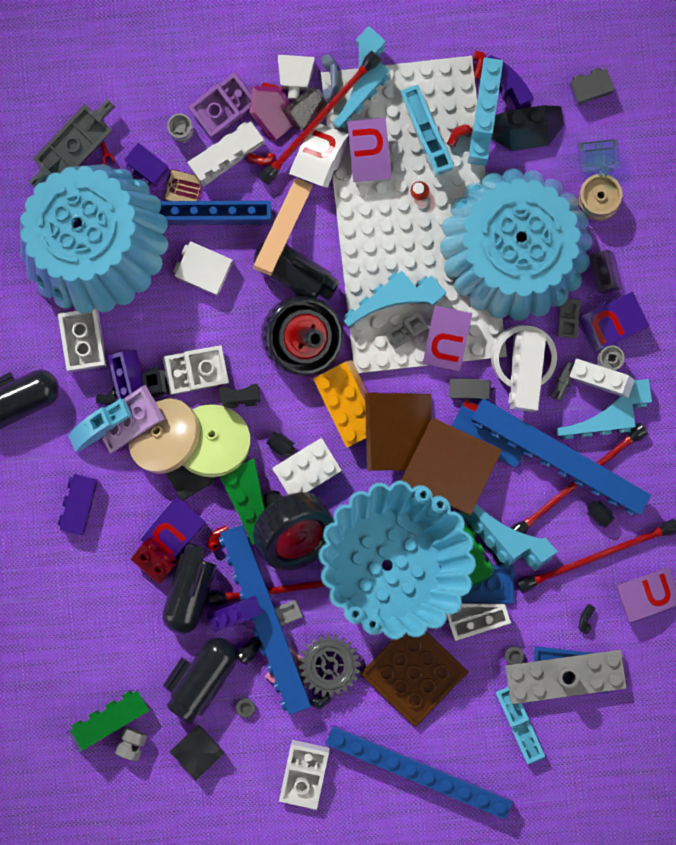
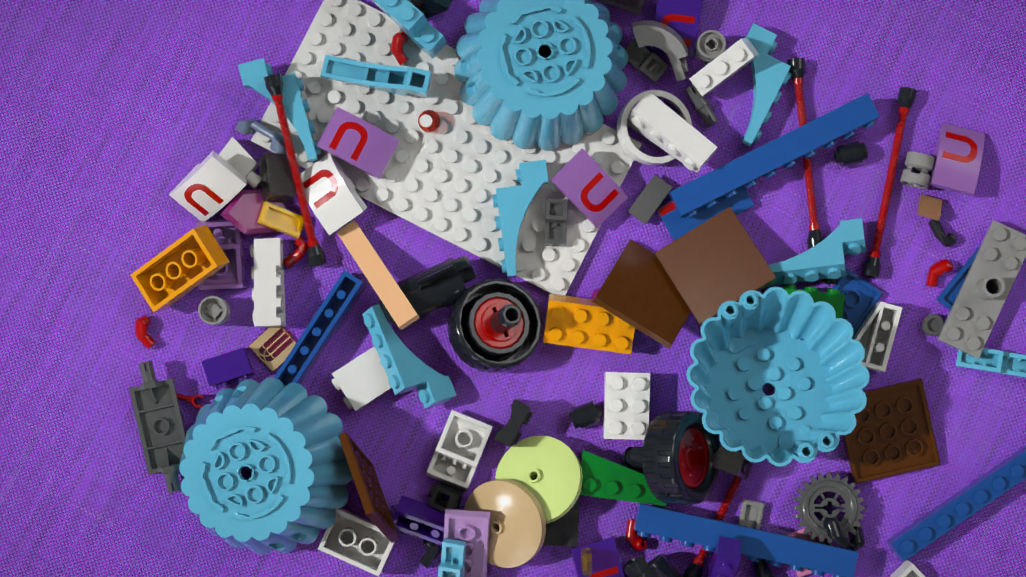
camera: 65 degrees left, 0 degrees up
none -> light orange brick [130,225,230,312]
none -> red arm [135,315,156,349]
none -> white slope [169,151,247,221]
none -> yellow tile [257,201,304,239]
none -> reddish brown tile [338,432,399,543]
none -> medium azure arch [362,305,456,409]
none -> tile [581,547,592,576]
none -> light grey arch [632,20,689,81]
none -> clear smoke brick [712,446,753,481]
none -> black arm [823,518,850,549]
none -> light grey wheel [900,151,935,189]
none -> medium nougat tile [917,194,942,221]
none -> red arm [926,259,953,287]

